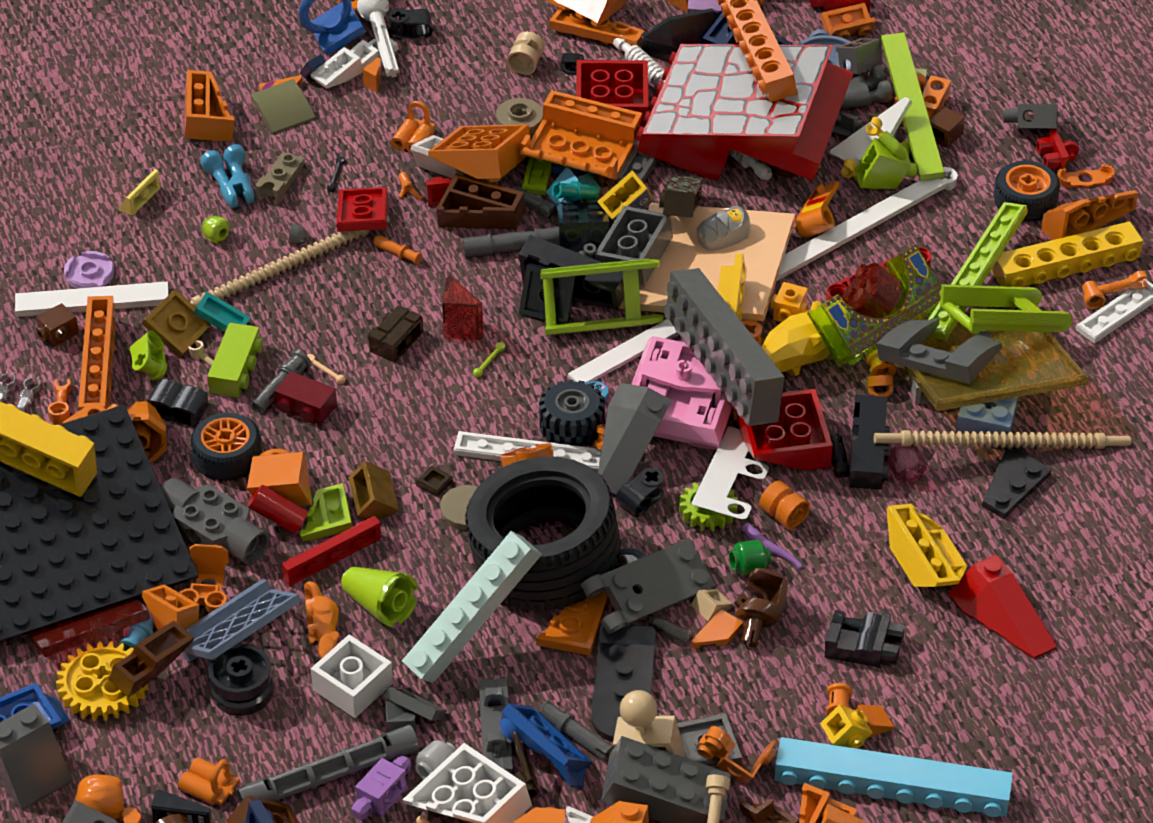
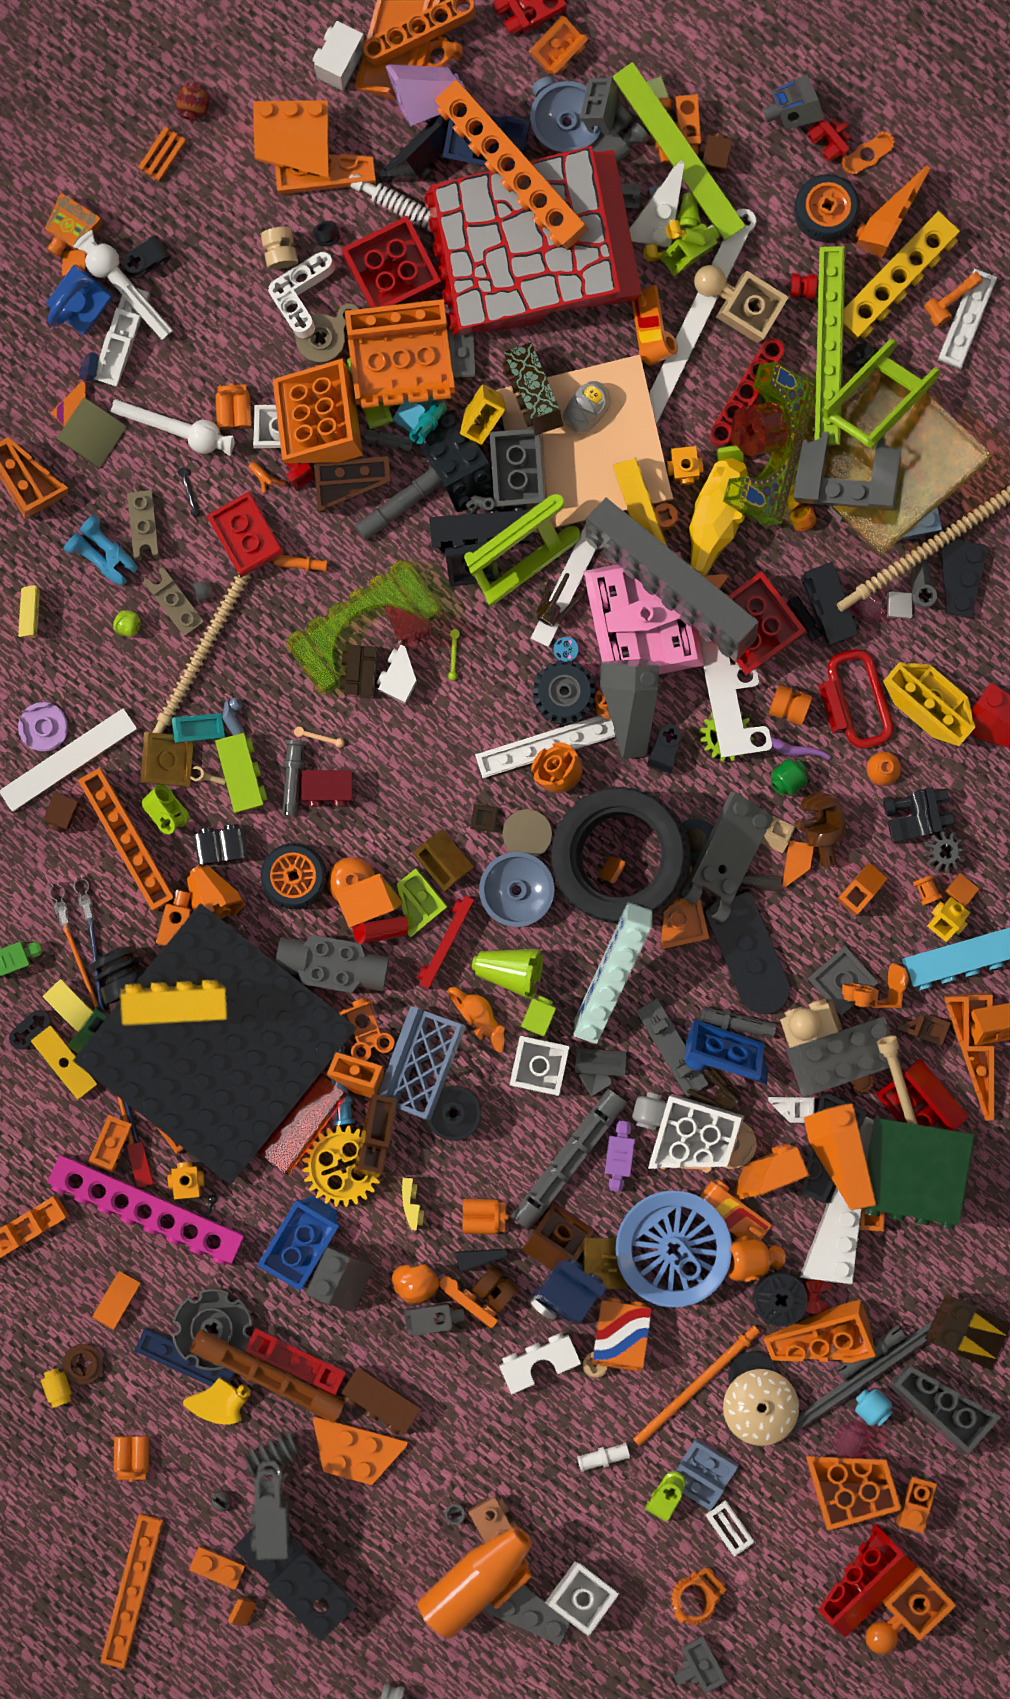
camera: 30 degrees left, 40 degrees up
orange brick [48,379,71,425] -> none
orange slope [363,57,382,93] -> none
none -> white piece [111,400,235,456]
none -> dark tan plate [143,567,204,637]
none -> sand blue arm [223,697,244,735]
none -> white beam [269,252,335,338]
none -> clear neon green arch [285,559,442,695]
none -> white slope [376,645,417,705]
none -> light yellow slope [402,1177,424,1230]
none -> sand blue dish [479,852,554,927]
none -> lime brick [521,996,556,1037]
none -> dark brown plant [536,573,588,627]
none -> tan brick [694,265,789,343]
none -> red wheel [790,273,817,299]
none -> red bar [818,649,893,749]
none -> orange slope [836,862,888,916]
none -> orange brick [866,751,901,786]
none -> white slope [887,592,912,618]
none -> dark grey piece [911,539,937,610]
none -> dark grey gear [923,831,966,874]

